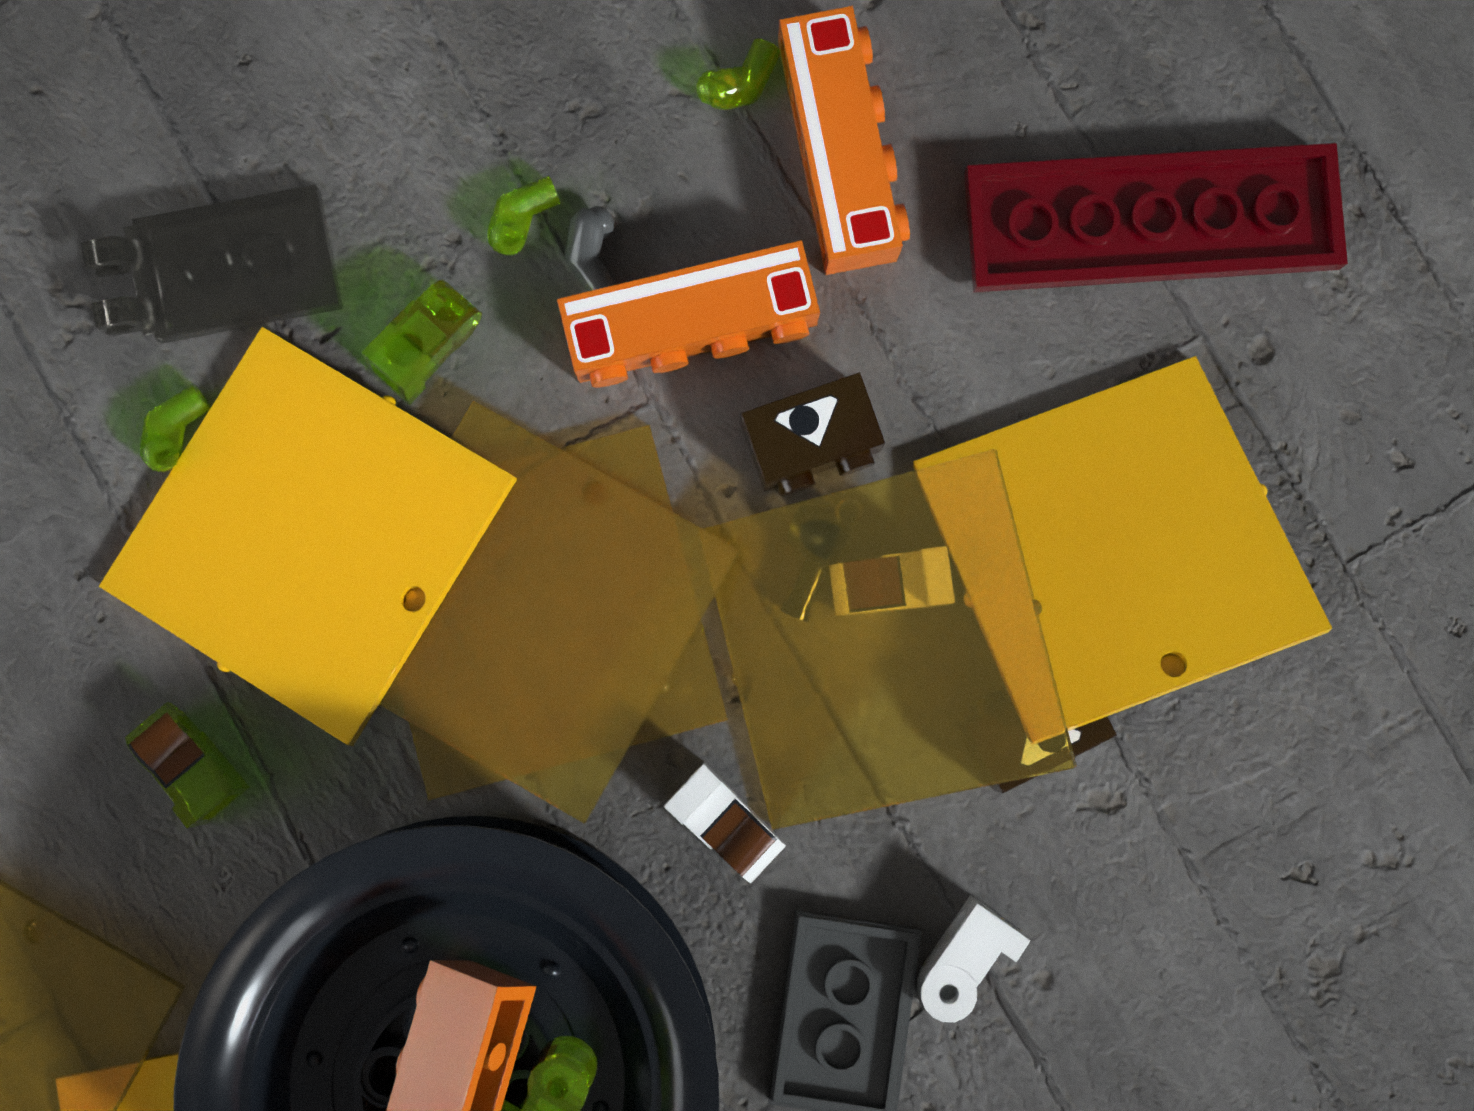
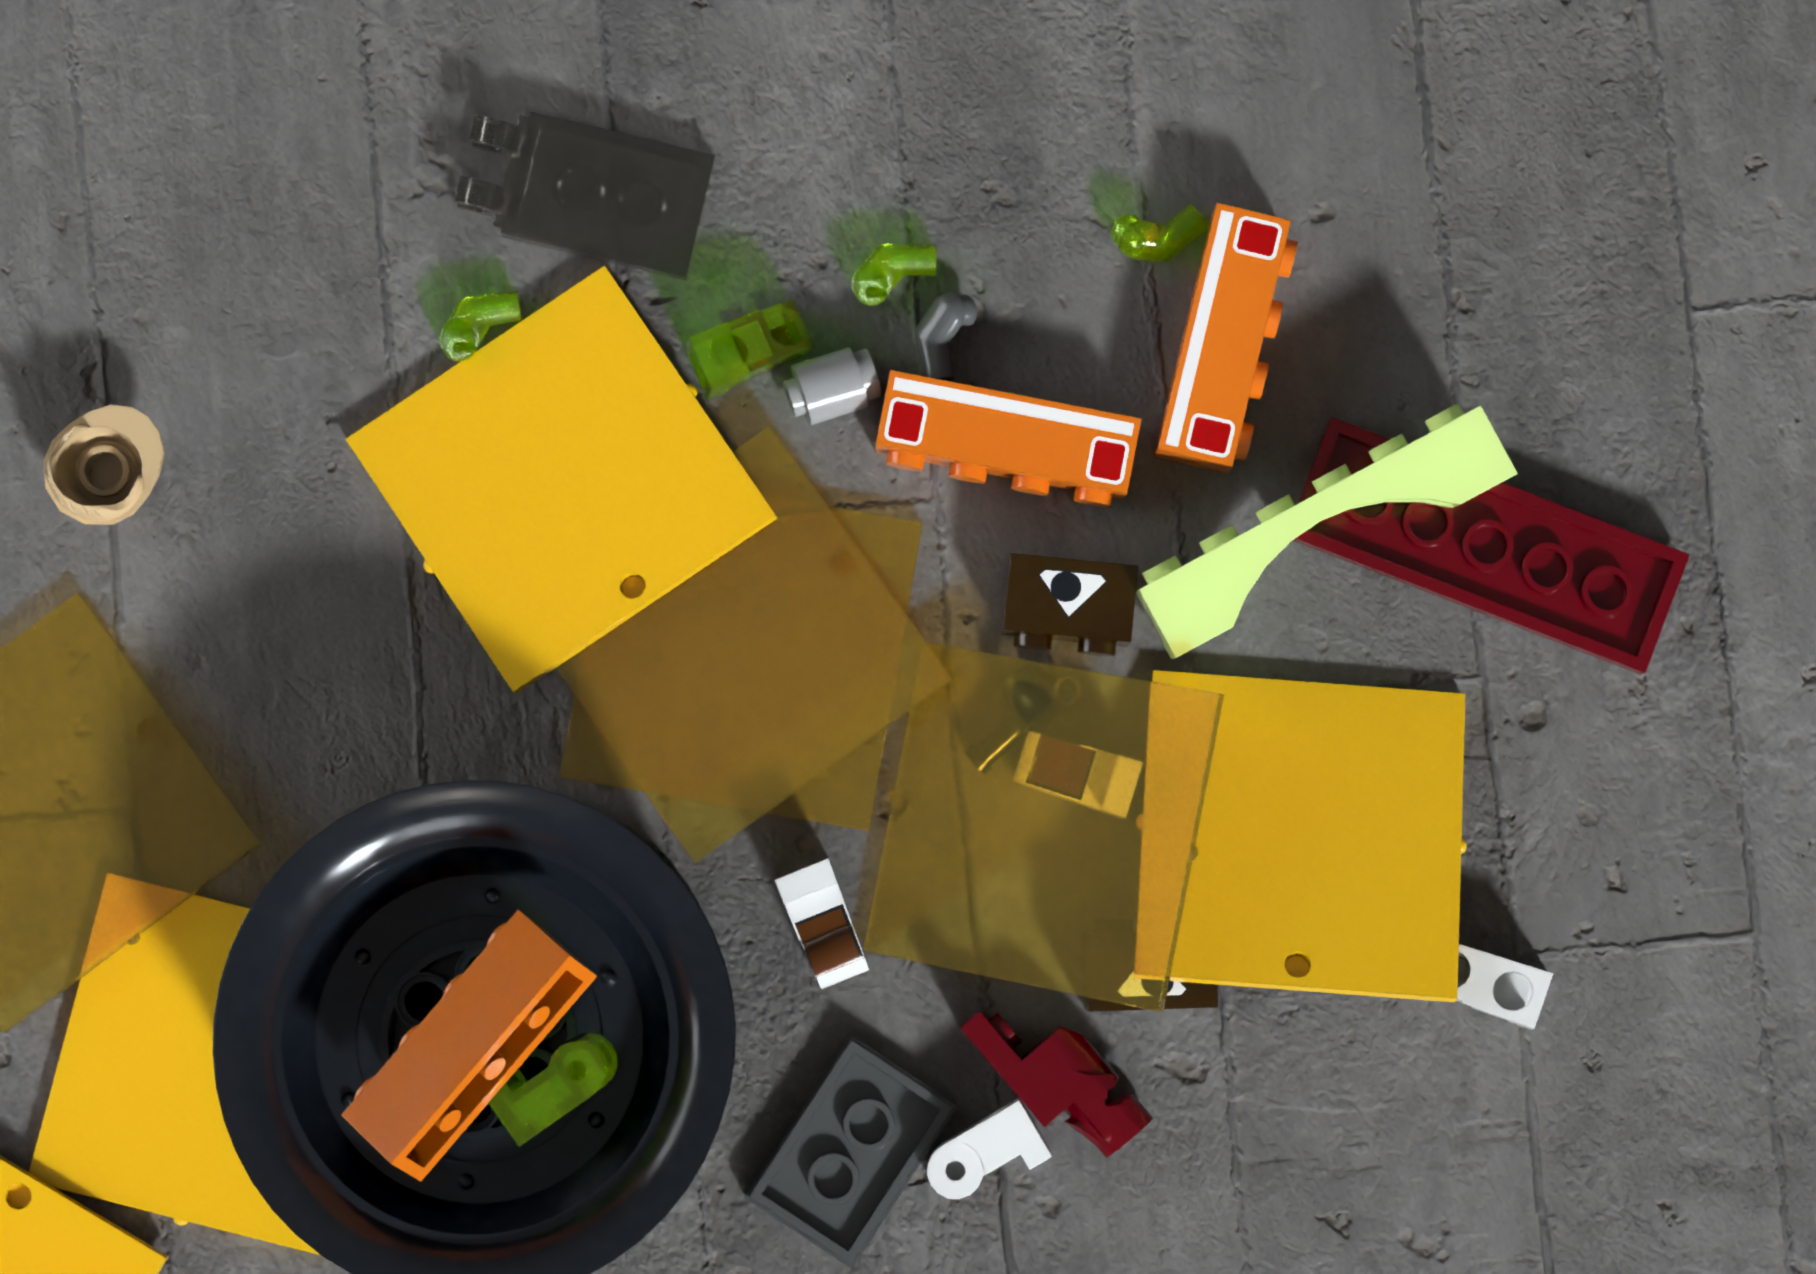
camera: 25 degrees right, 0 degrees up
clear neon green leg [125,702,250,829] -> none
none -> light grey brick [783,347,881,426]
none -> dark red plate [959,1010,1153,1158]
none -> yellowish green arch [1136,403,1518,659]
none -> white leg [1456,944,1553,1030]

